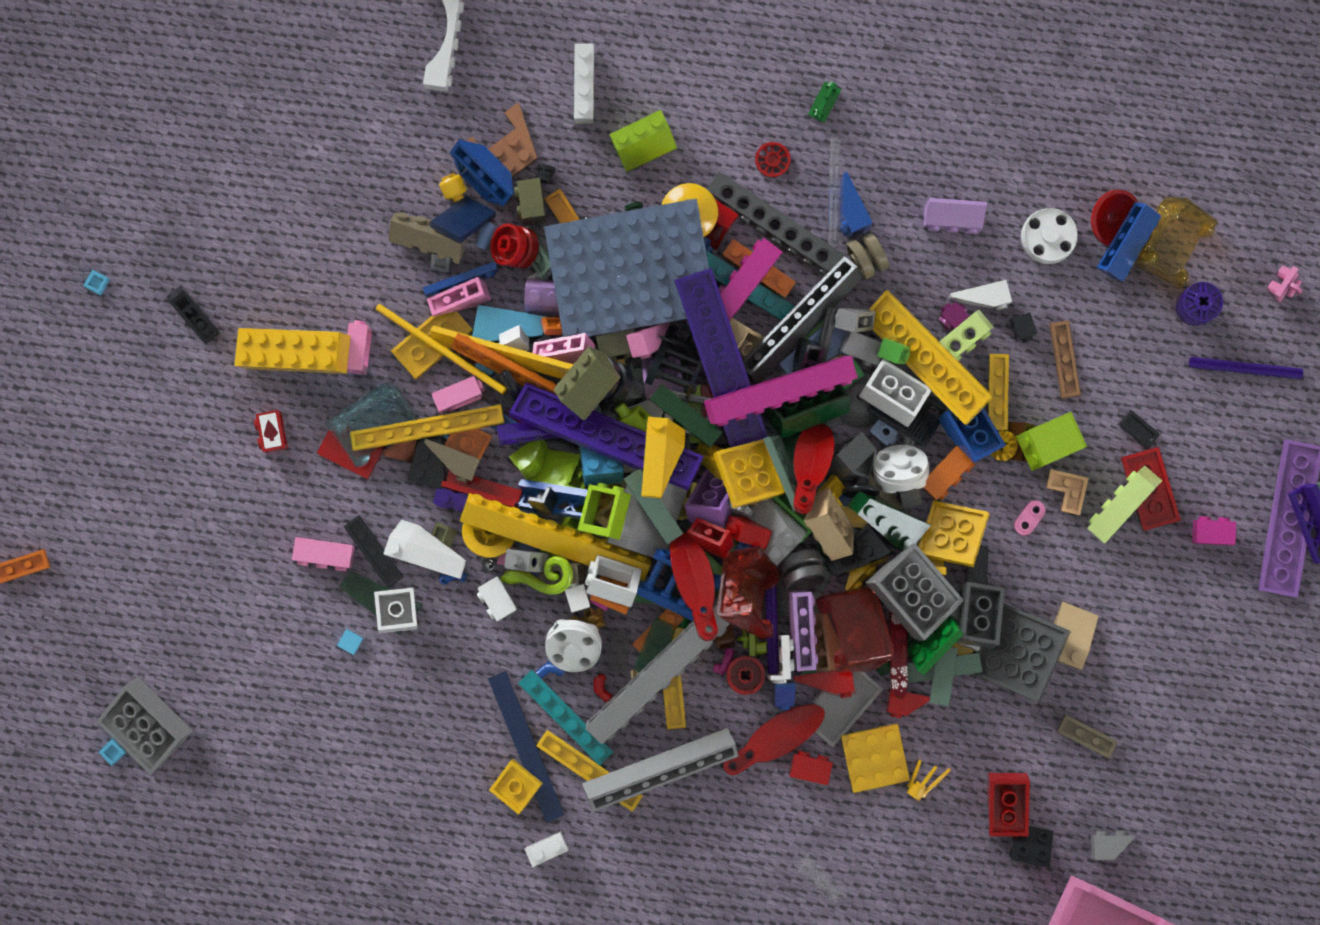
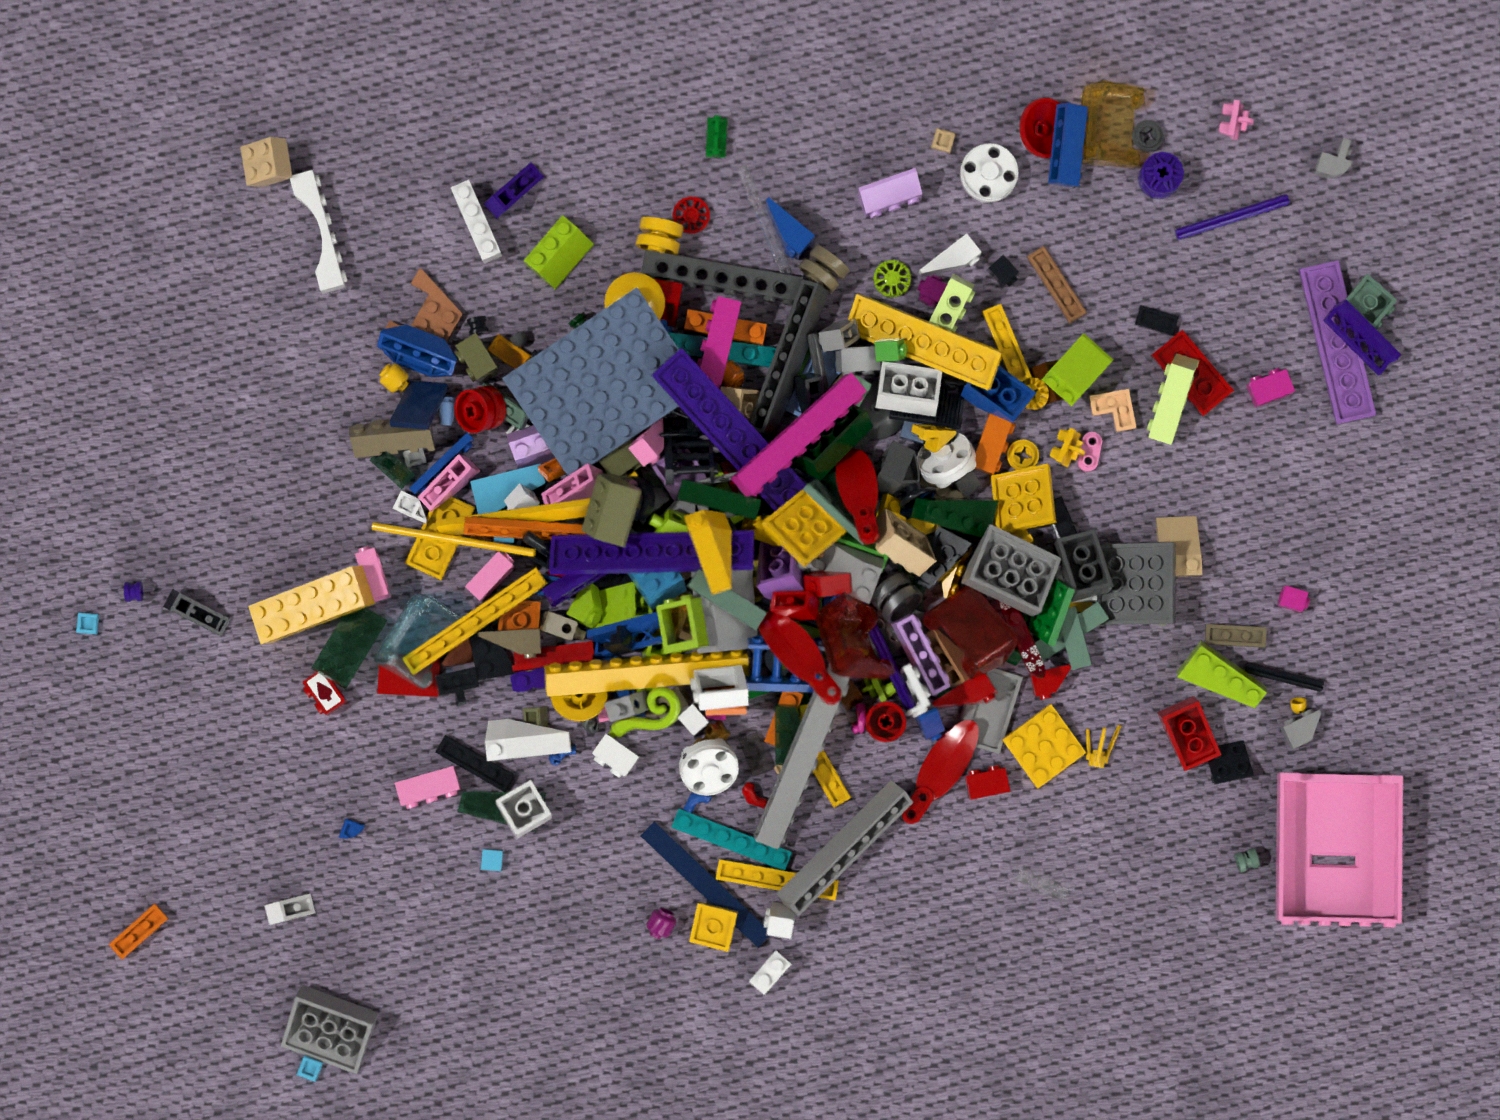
camera: 30 degrees left, 0 degrees up
none -> dark purple wheel [124,581,143,602]
none -> white slope [265,894,315,925]
none -> clear green plate [311,607,388,689]
none -> blue tile [339,818,365,839]
none -> clear green slope [369,451,415,489]
none -> white slope [393,491,427,524]
none -> black plate [434,667,479,706]
none -> dark purple slope [484,162,544,219]
none -> dark grey hinge [510,331,527,347]
none -> dark tan torso [539,611,587,641]
none -> yellow wheel [635,217,684,255]
none -> magenta head [646,907,676,939]
none -> orange head [721,360,745,387]
none -> white brick [764,902,795,939]
none -> lime wheel [873,260,911,298]
none -> yellow slope [911,424,956,453]
none -> tan tile [931,128,956,153]
none -> yellow gear [1007,439,1039,470]
none -> yellow hips [1050,428,1086,468]
none -> dark grey gear [1131,120,1164,152]
none -> lime wedge [1177,640,1267,708]
none -> black axle [1245,662,1324,692]
none -> dark pink brick [1277,585,1310,613]
none -> yellow hinge [1290,697,1307,714]

